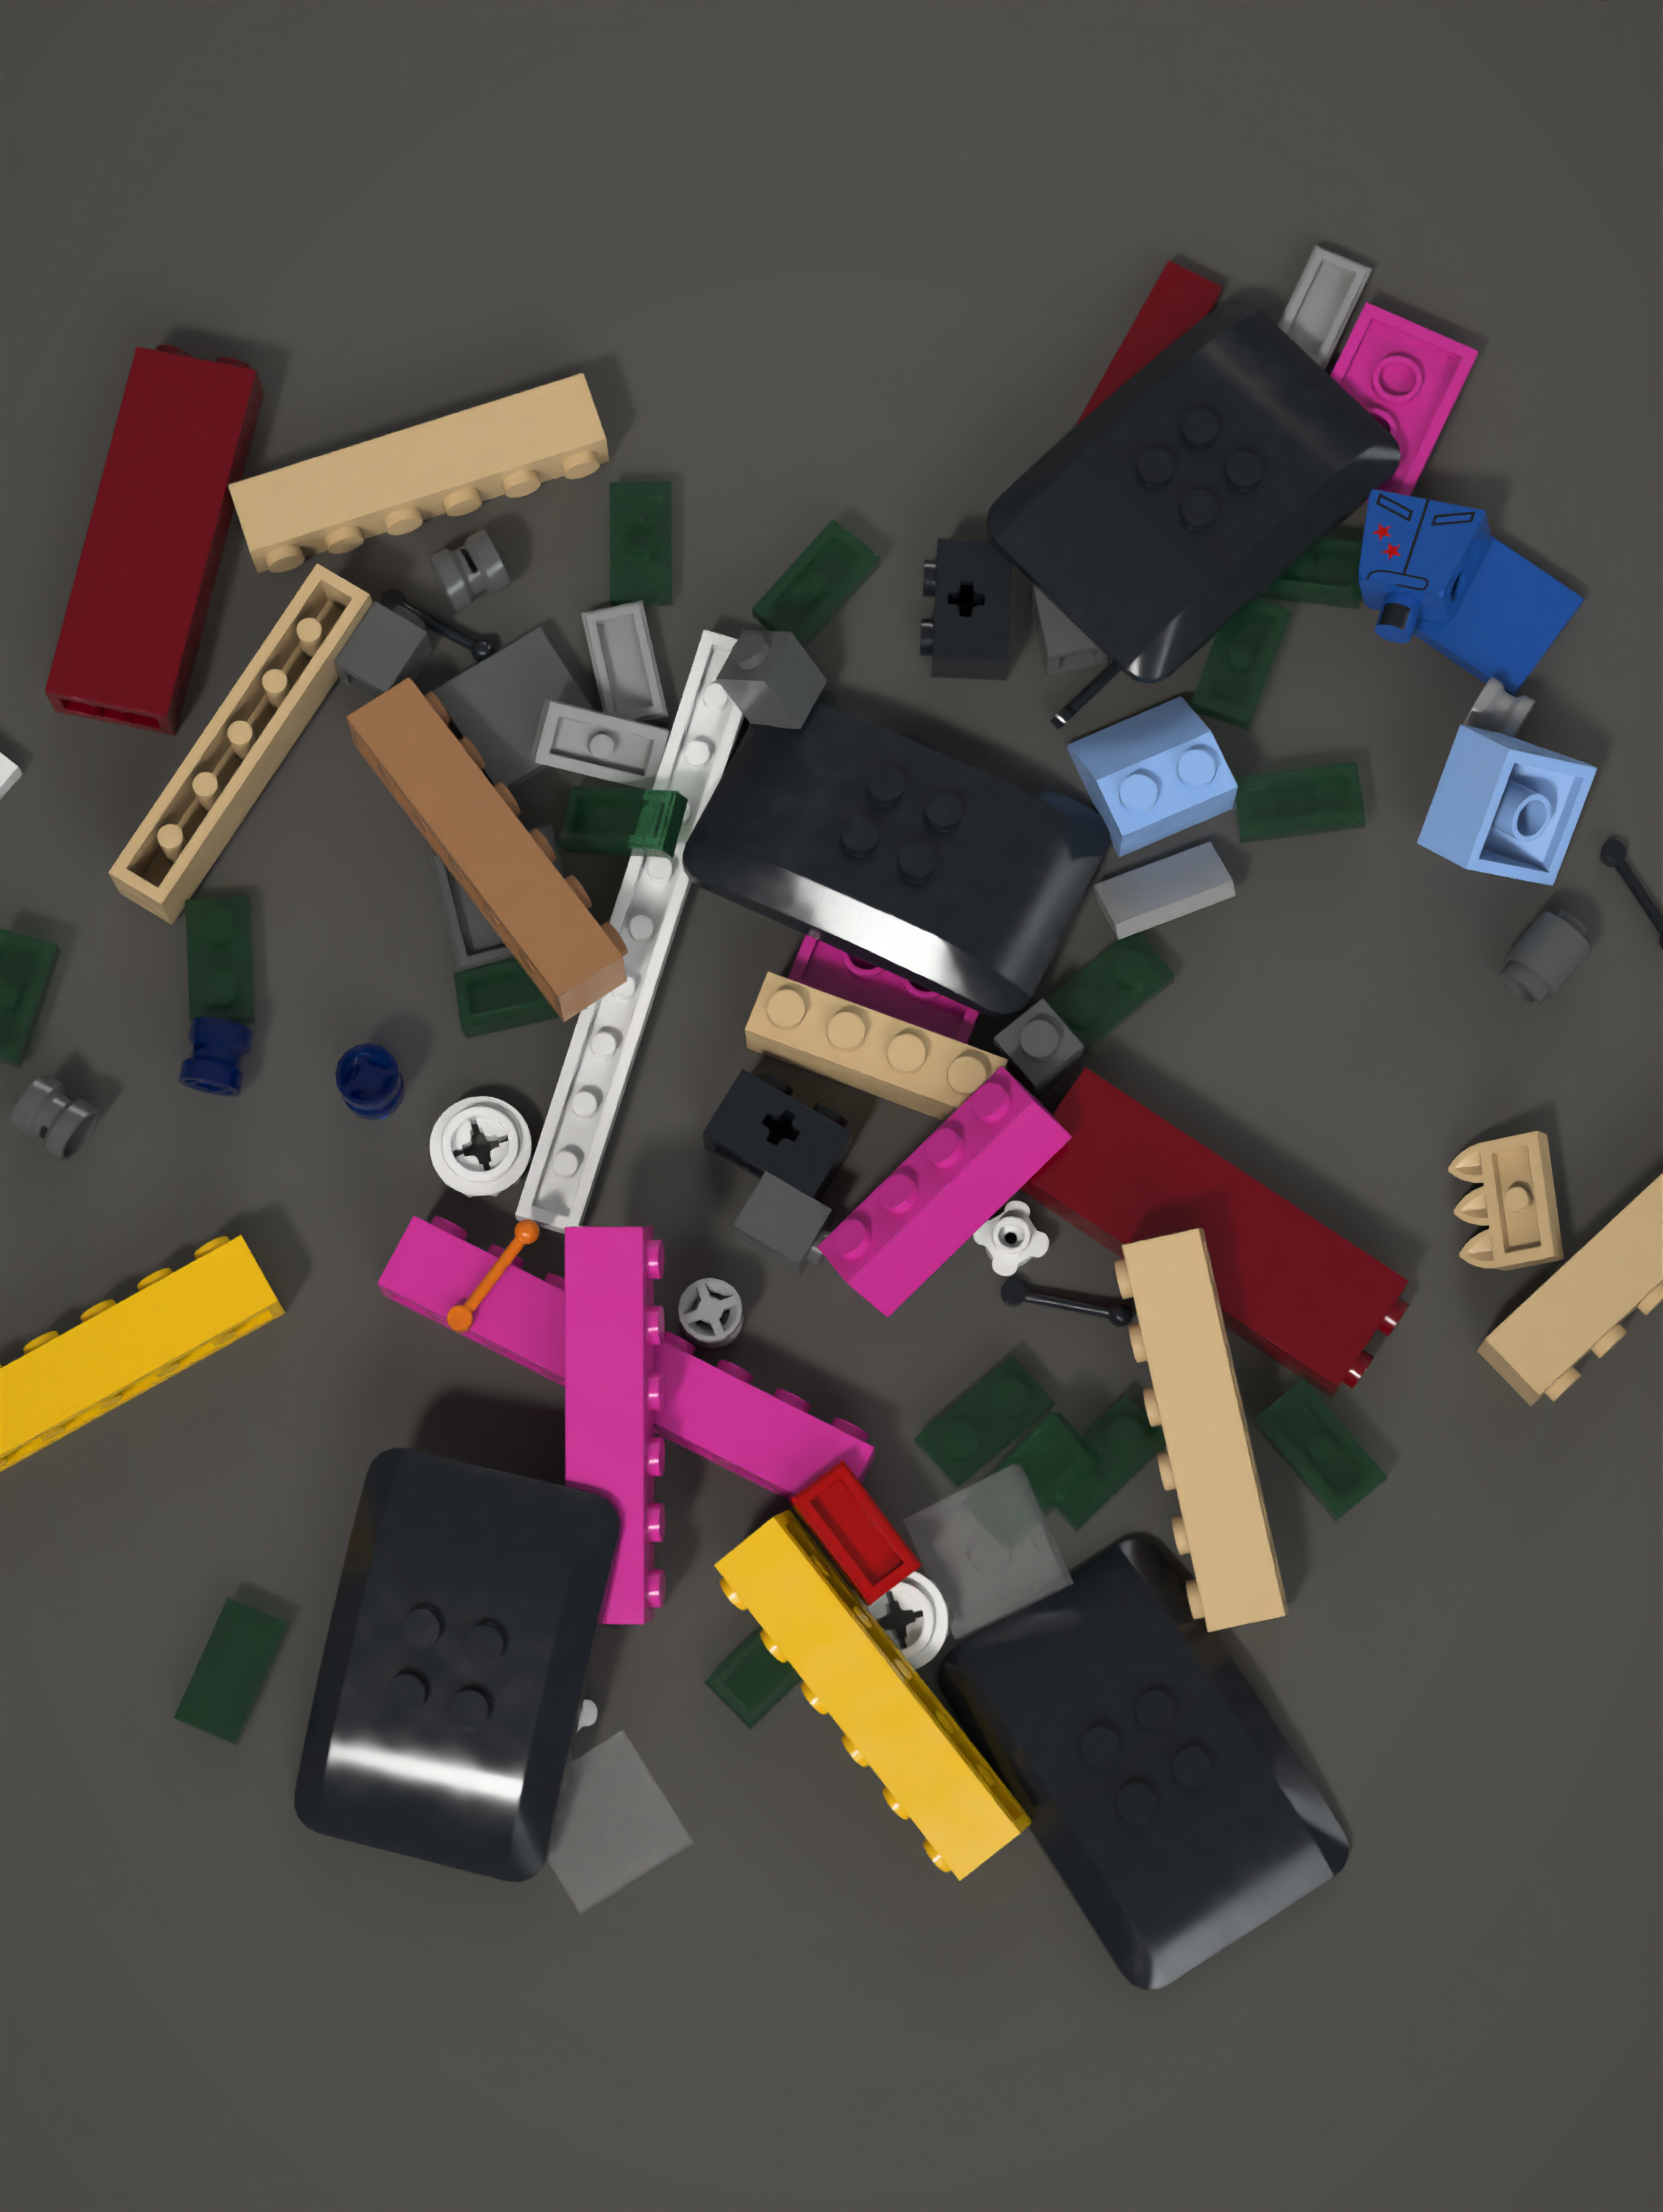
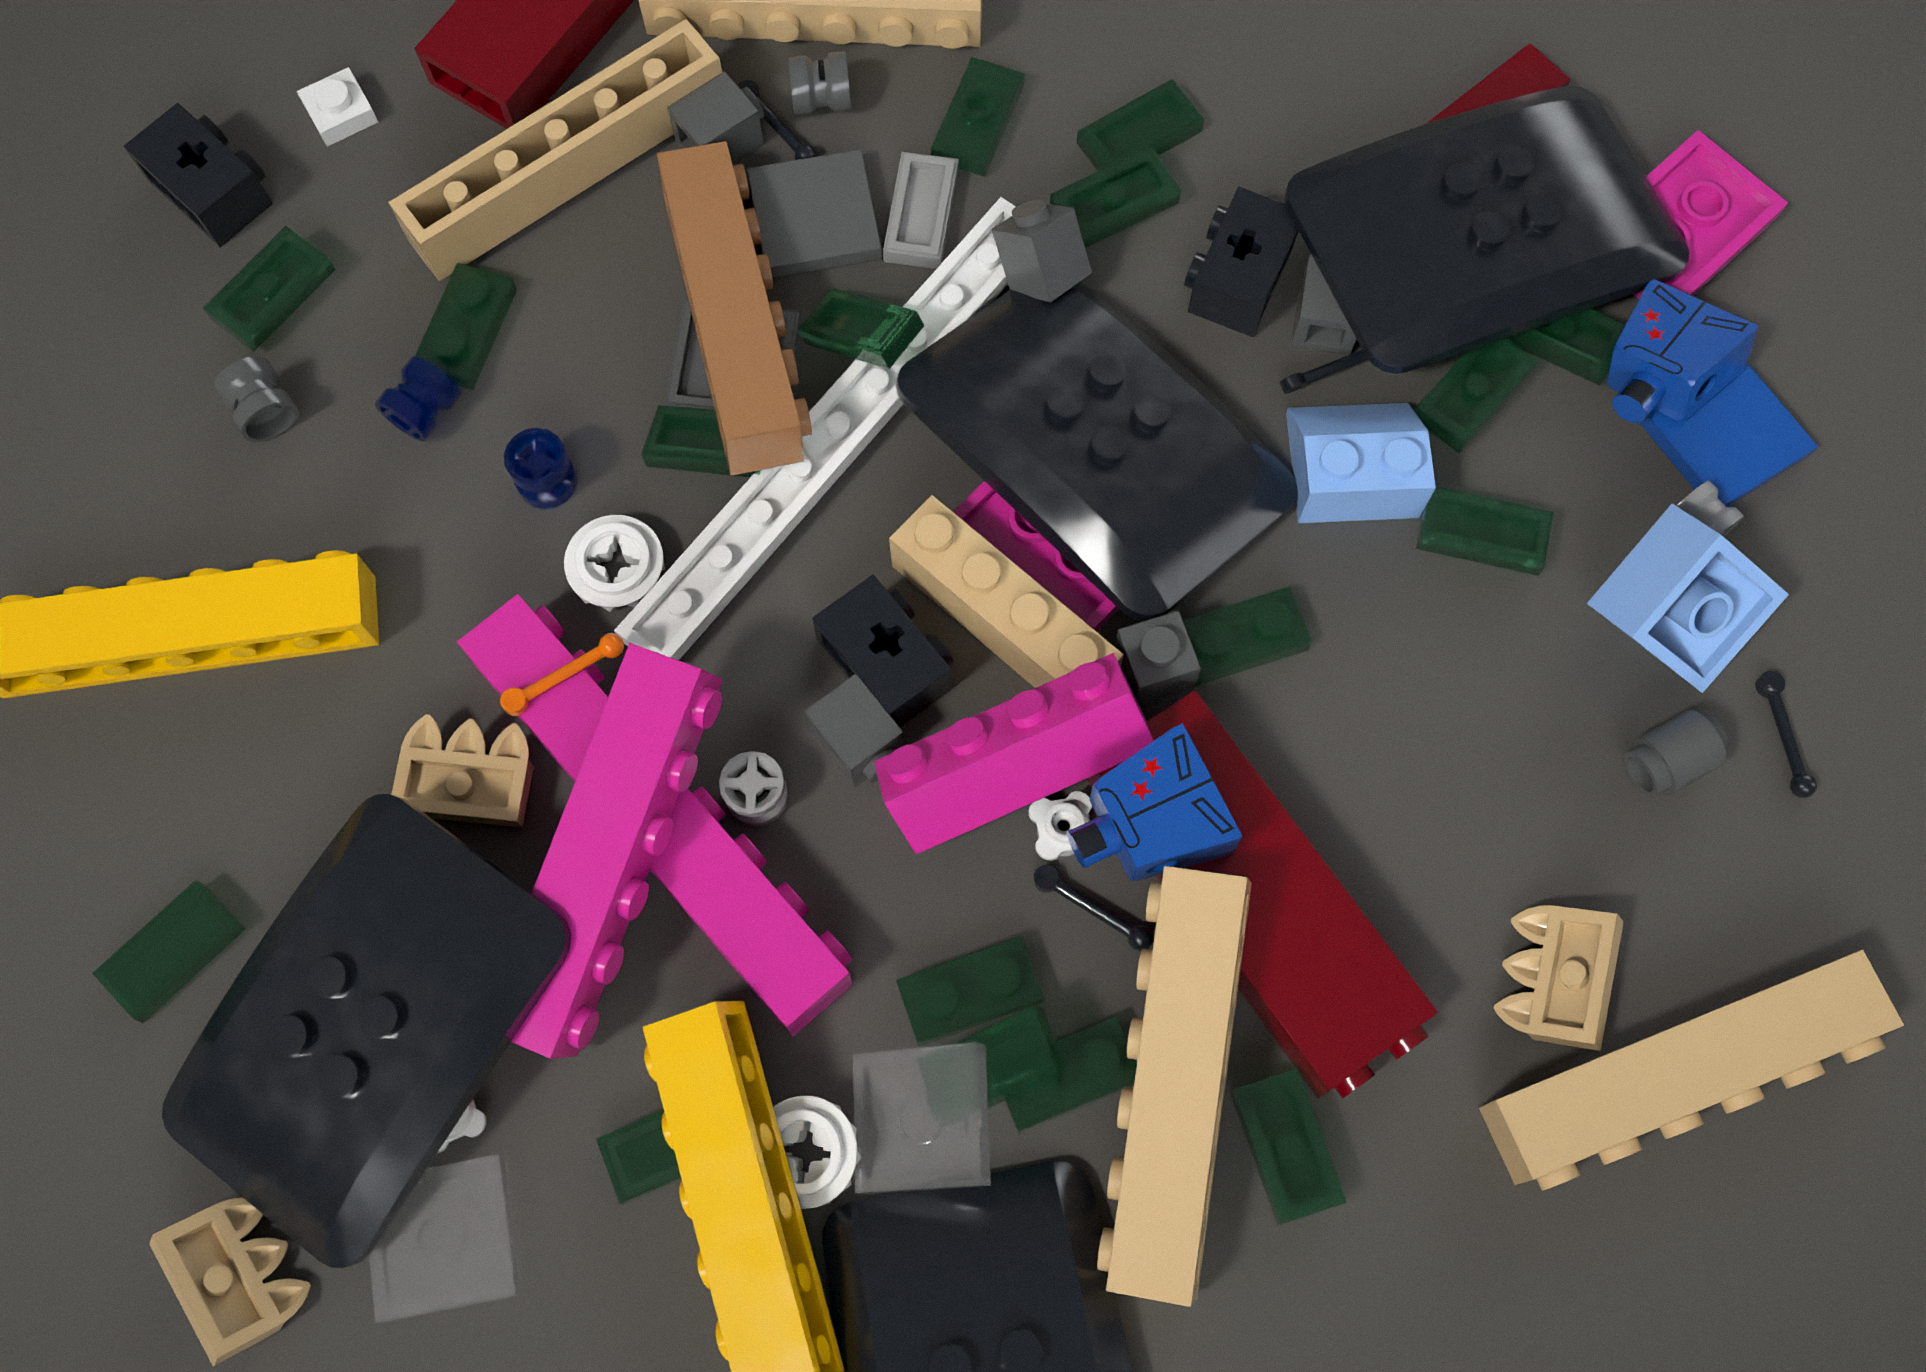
camera: 20 degrees right, 5 degrees down
light grey plate [530,698,669,791] -> none
red tile [788,1460,922,1606] -> none
light grey tile [1093,842,1236,940] -> none
light grey tile [1278,245,1372,371] -> none
none -> tan plate [149,1197,311,1367]
none -> tan plate [392,714,534,828]
none -> blue torso [1067,723,1243,881]
none -> clear green tile [1076,79,1205,184]

